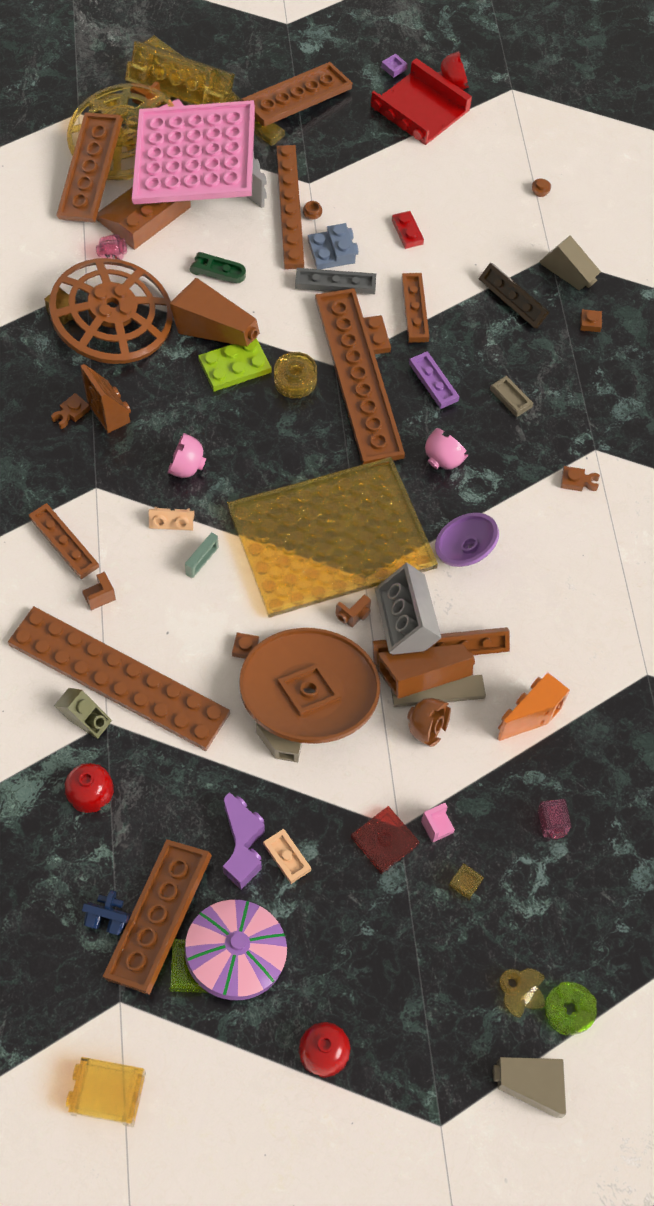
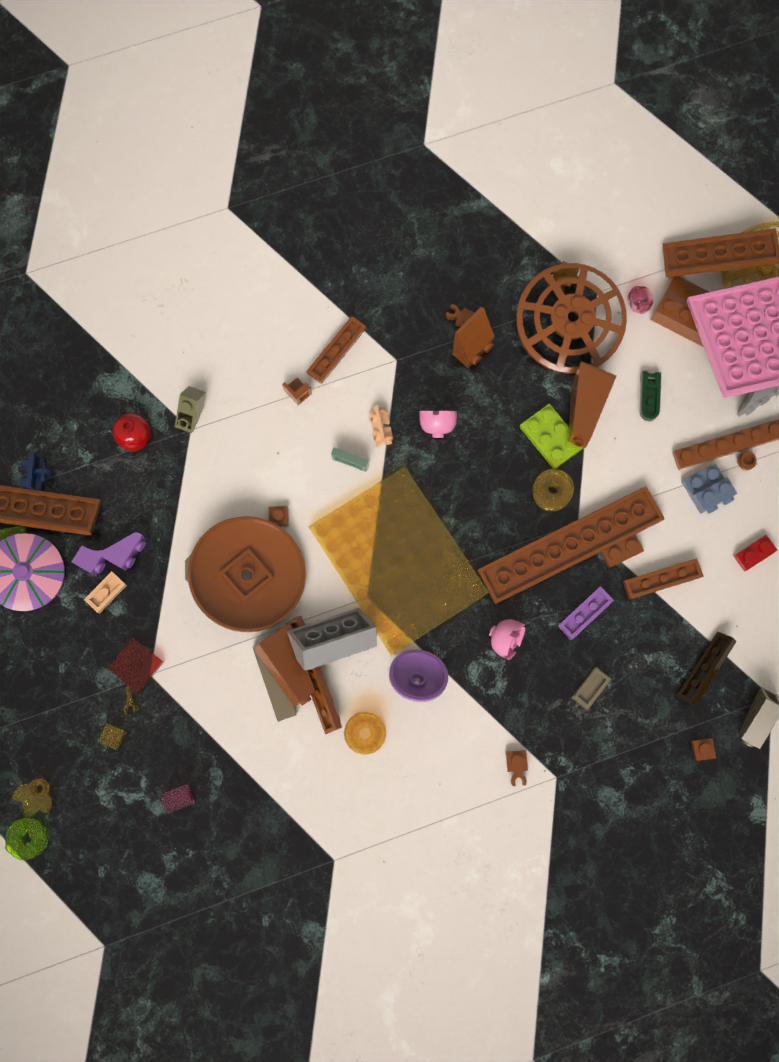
camera: 80 degrees right, 15 degrees up
dark orange plate [8,606,230,751] -> none
dark grey plate [295,268,377,294] -> none
dark orange bracket [335,594,371,628] -> none
dark orange cylinder [407,698,451,747] -> none
bright pink panel [421,803,455,843] -> none
orange slope [497,672,570,741] -> none
none -> clear yellow hand [124,686,138,715]
none -> clear yellow wheel [344,712,386,755]

